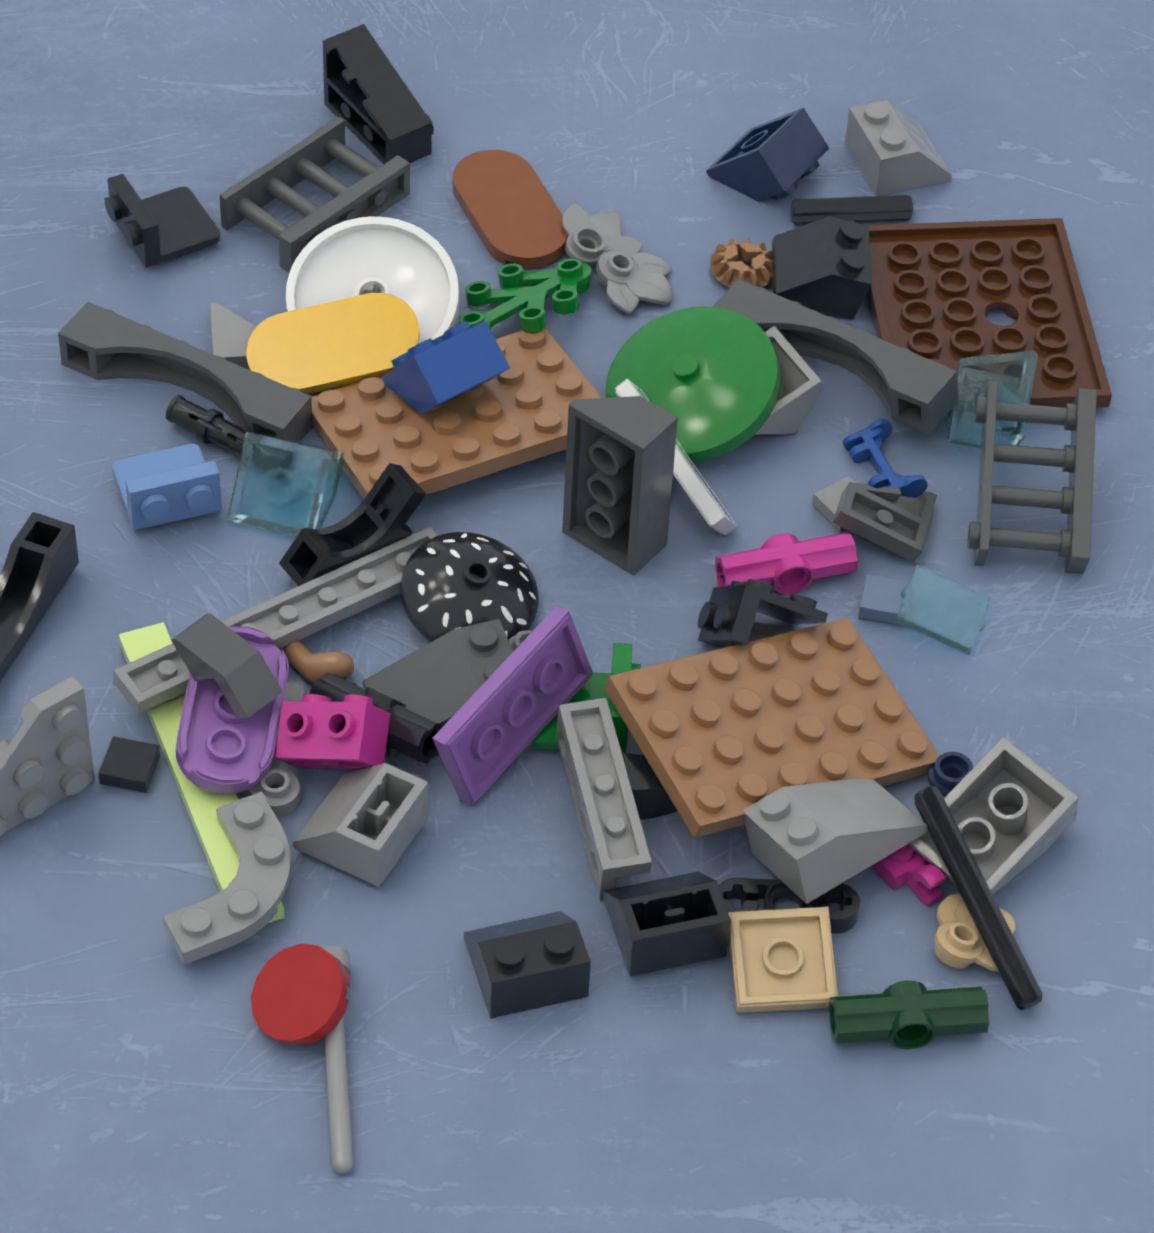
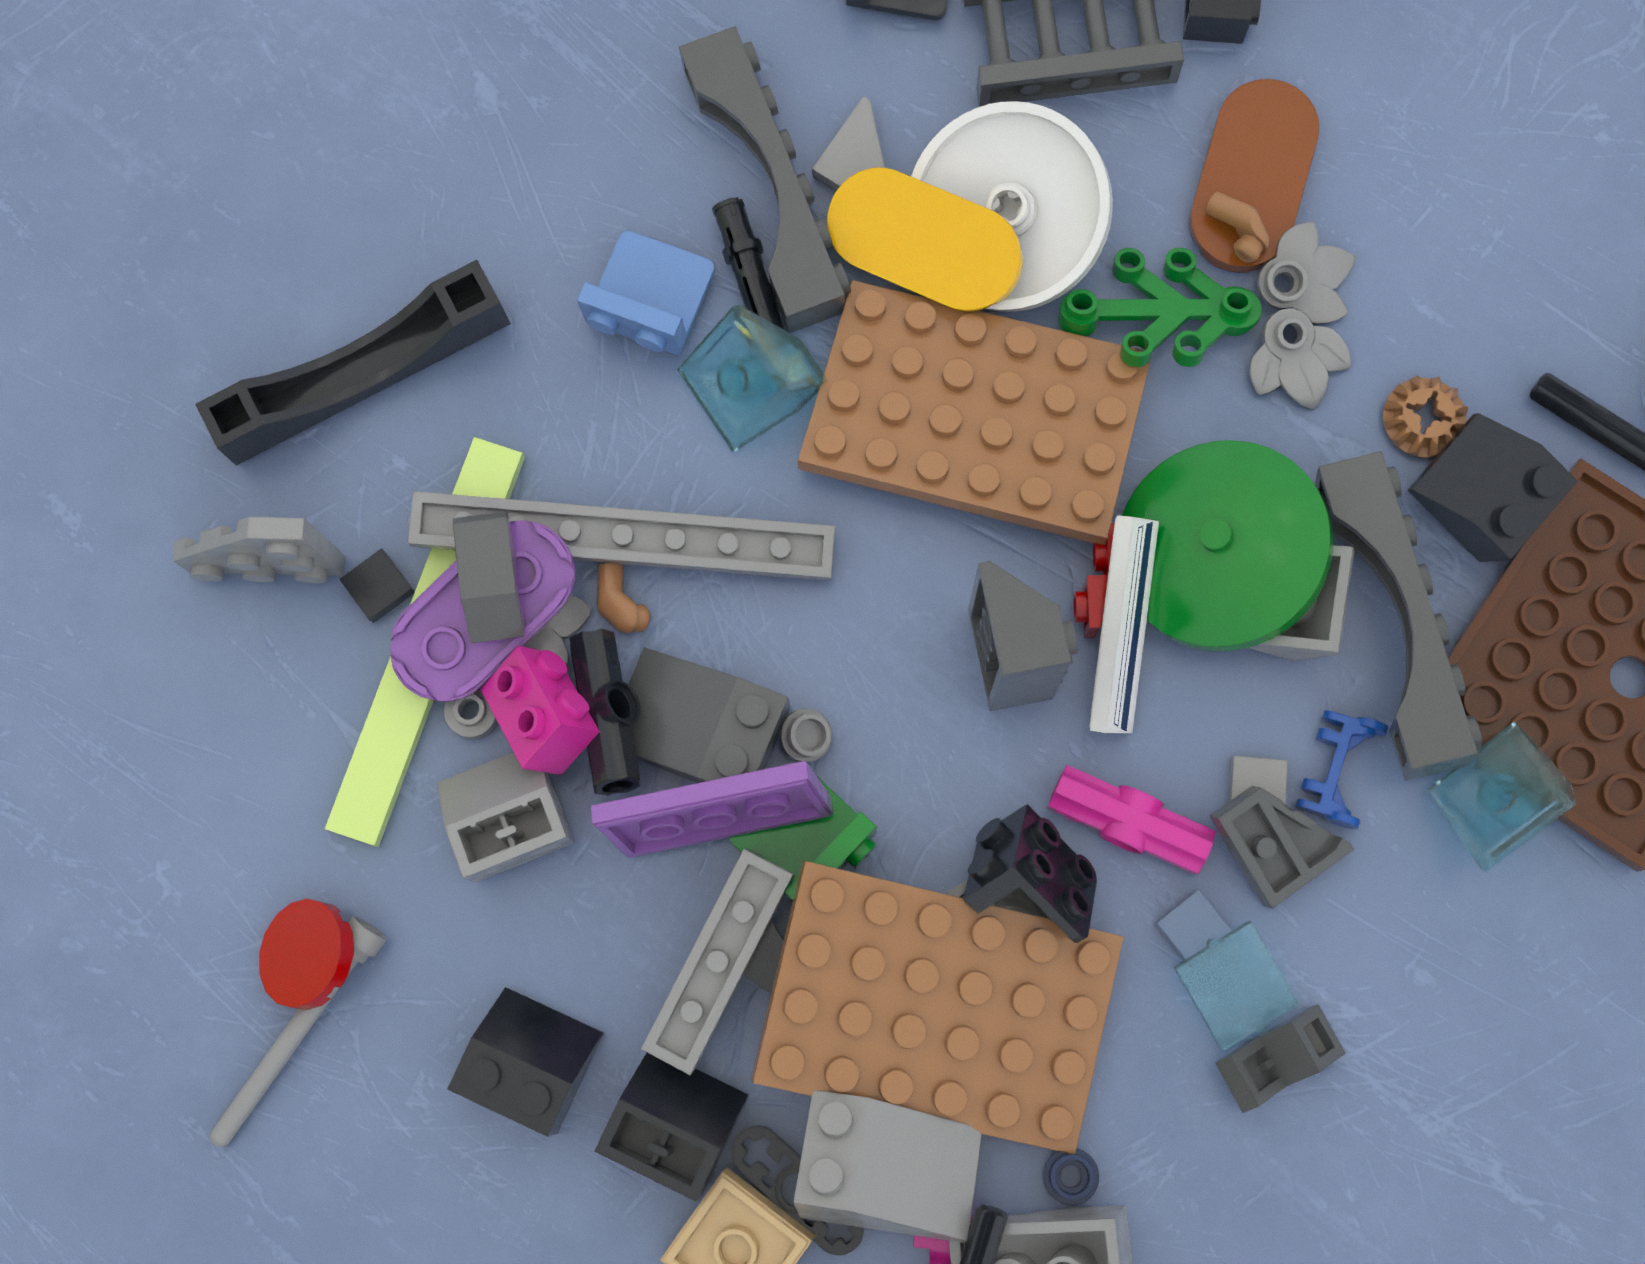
camera: 50 degrees right, 30 degrees up
light grey plate [163,791,291,965] -> none
black arch [279,463,426,586] -> none
blue slope [381,321,510,414] -> none
black dish [400,532,539,642] -> none
dark blue slope [706,108,830,201] -> none
dark grey fence [967,381,1097,574] -> none
none -> medium nougat arm [1206,191,1270,263]
none -> dark grey slope [1215,1004,1345,1113]

